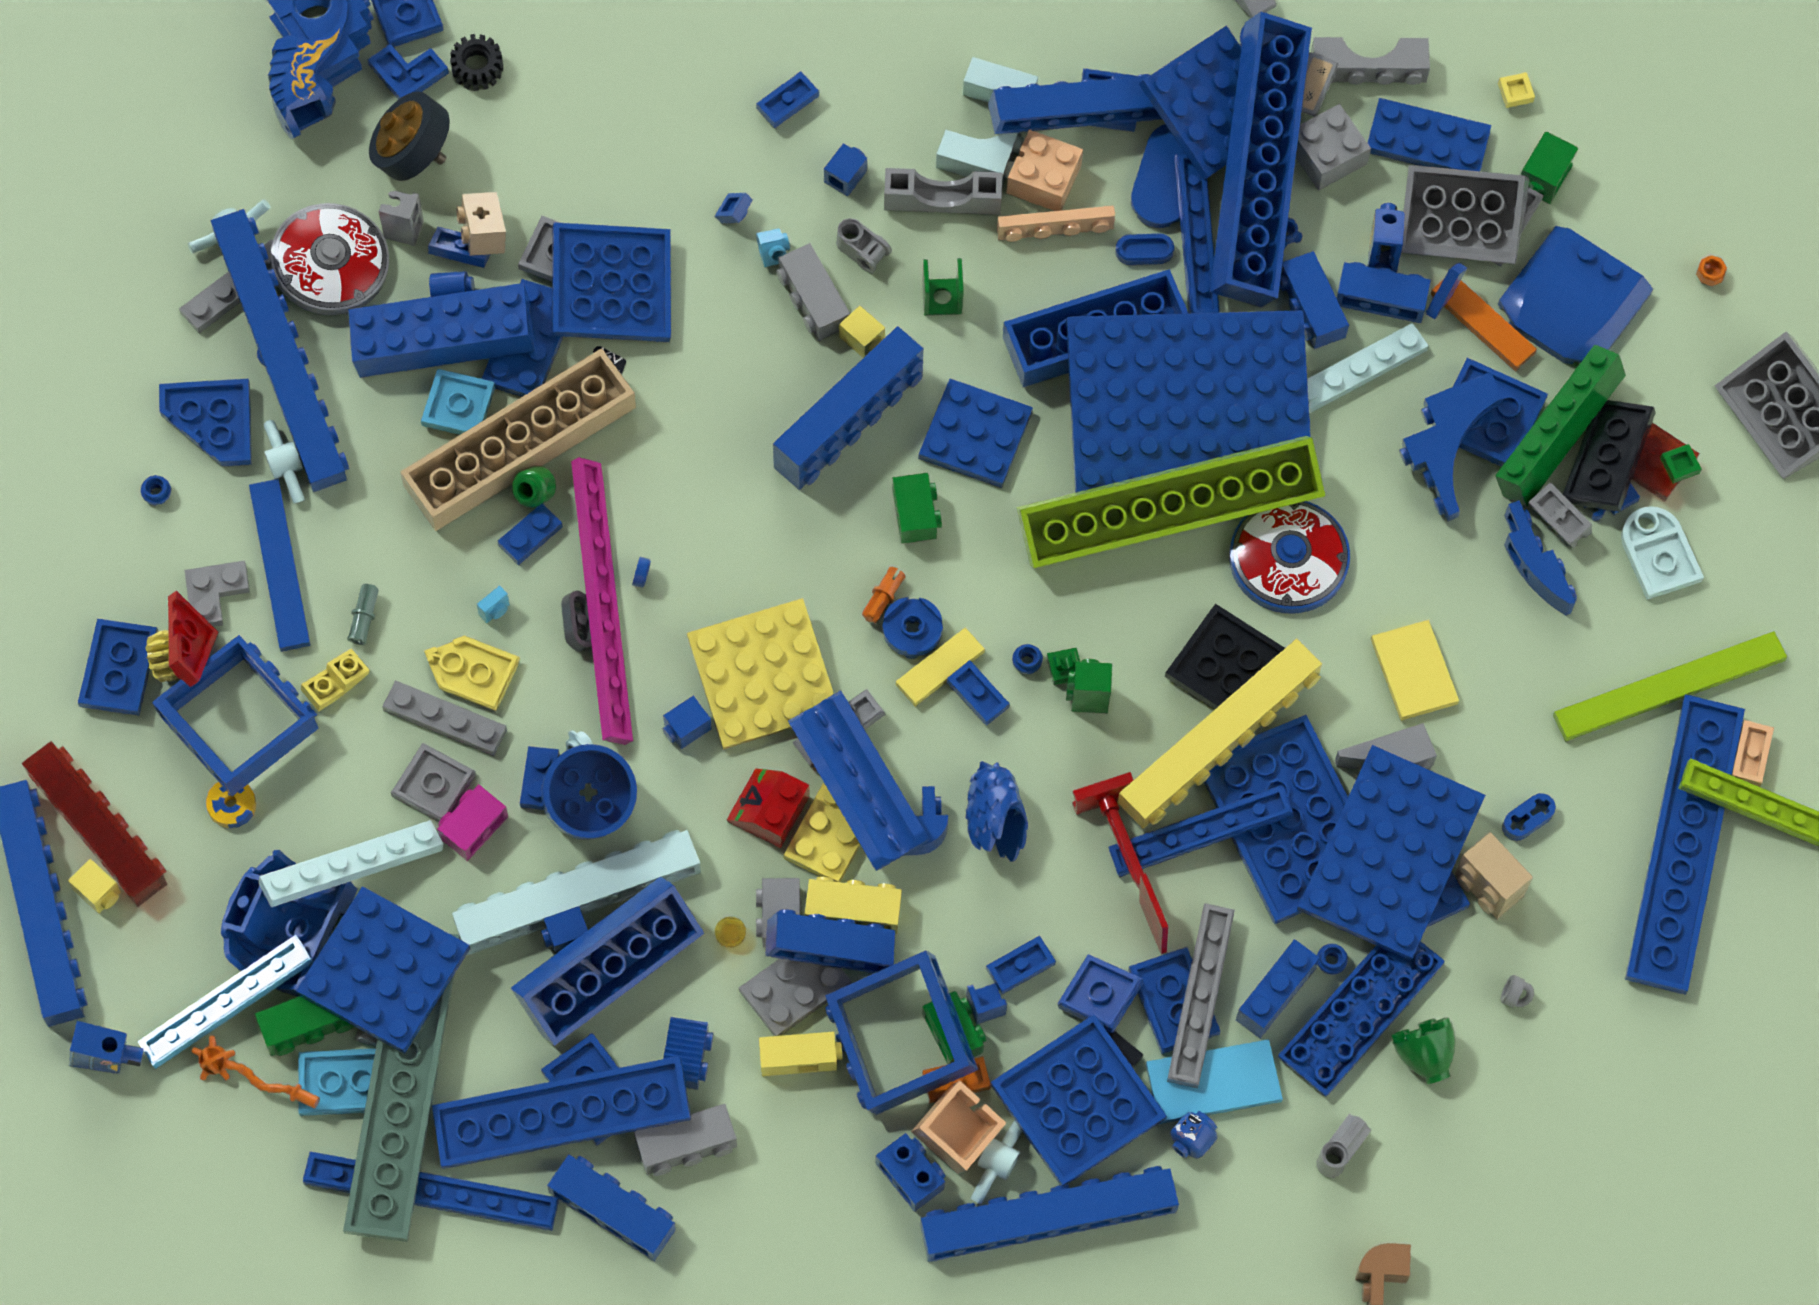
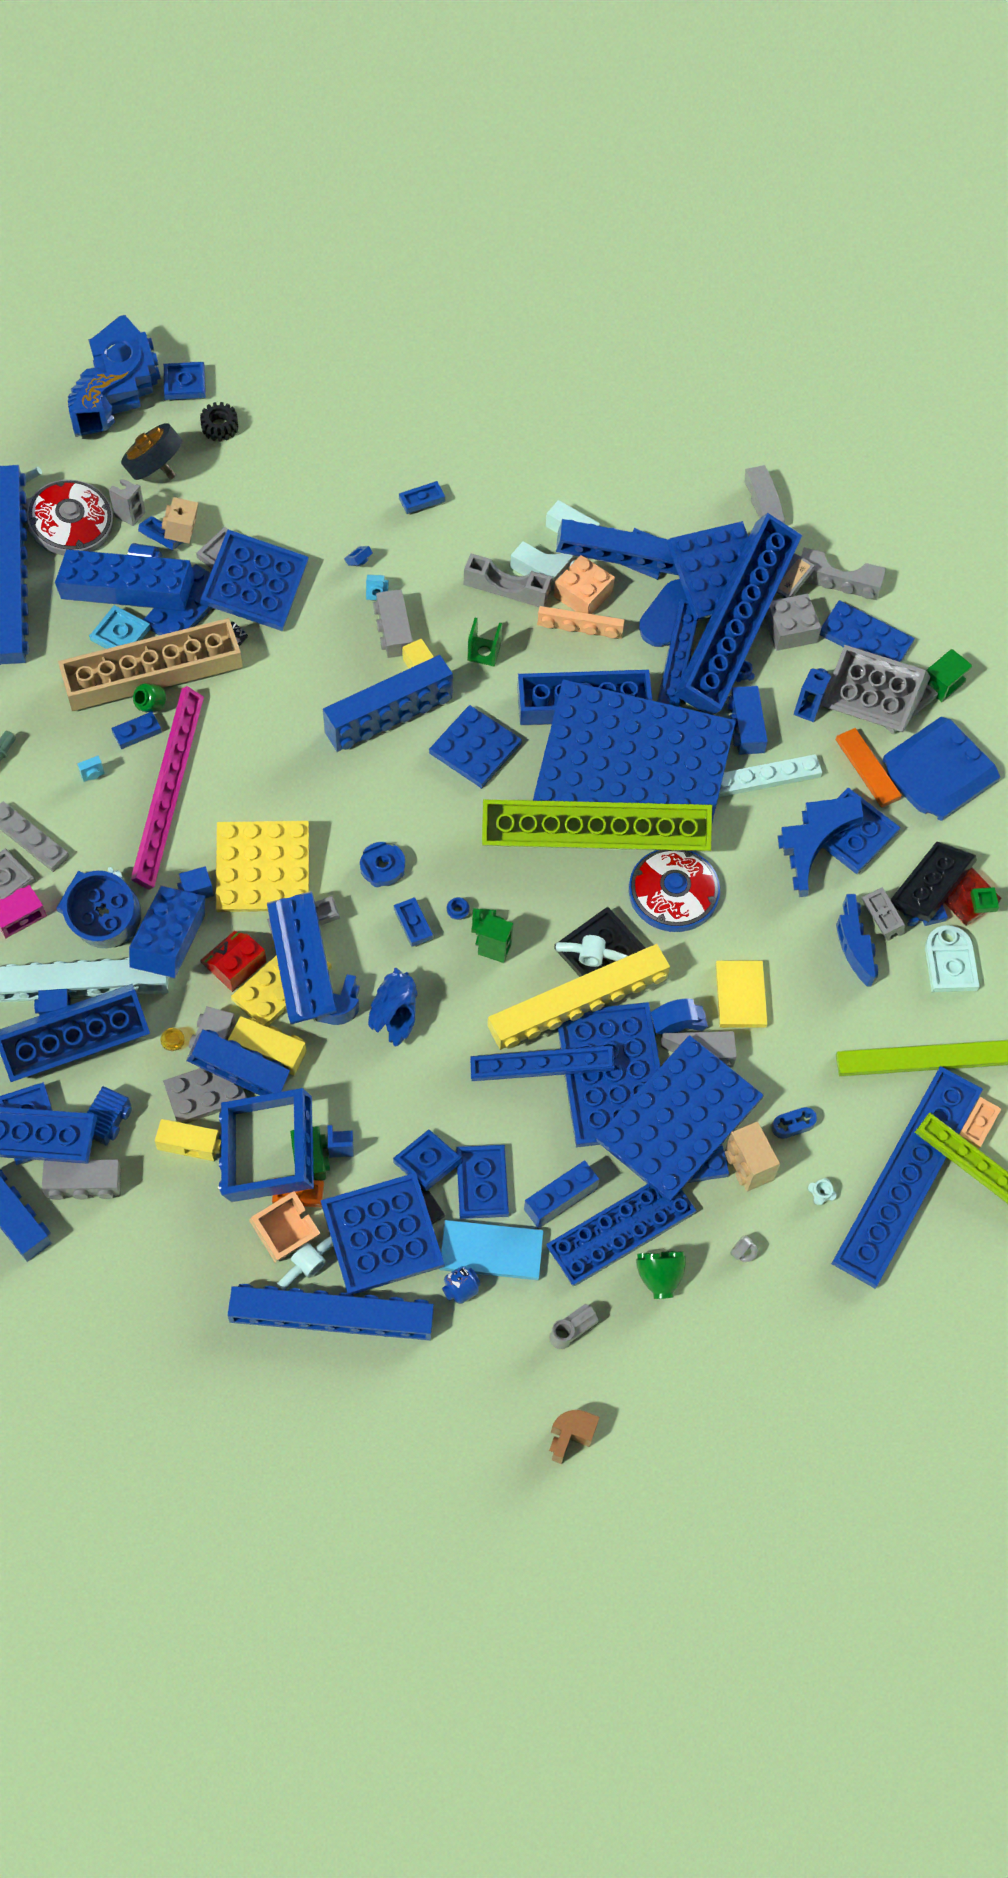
camera: 15 degrees right, 5 degrees down
blue plate [367,44,449,100] -> none
light yellow tile [424,636,520,711] -> none
dark grey plate [561,590,592,651] -> none
blue tile [632,556,651,588] -> none
blue brick [824,143,867,197] -> none
light grey piece [836,218,892,273] -> none
orange axle [862,567,906,623] -> none
blue brick [875,1133,946,1212] -> none
green brick [892,473,942,544] -> none
light yellow tile [896,627,985,707] -> none
blue plate [986,935,1056,995] -> none
red piece [1072,772,1168,954] -> none
blue tile [1115,234,1174,265] -> none
light grey tile [1167,903,1235,1088] -> none
blue plate [1317,944,1348,975] -> none
blue brick [1336,262,1431,323] -> none
blue tile [1426,263,1467,320] -> none
green brick [1495,344,1626,506] -> none
light yellow plate [1498,72,1535,108] -> none
none -> blue brick [129,886,205,978]
none -> light aqua piece [556,935,627,967]
none -> blue brick [651,998,708,1034]
none -> light aqua plate [808,1178,836,1205]

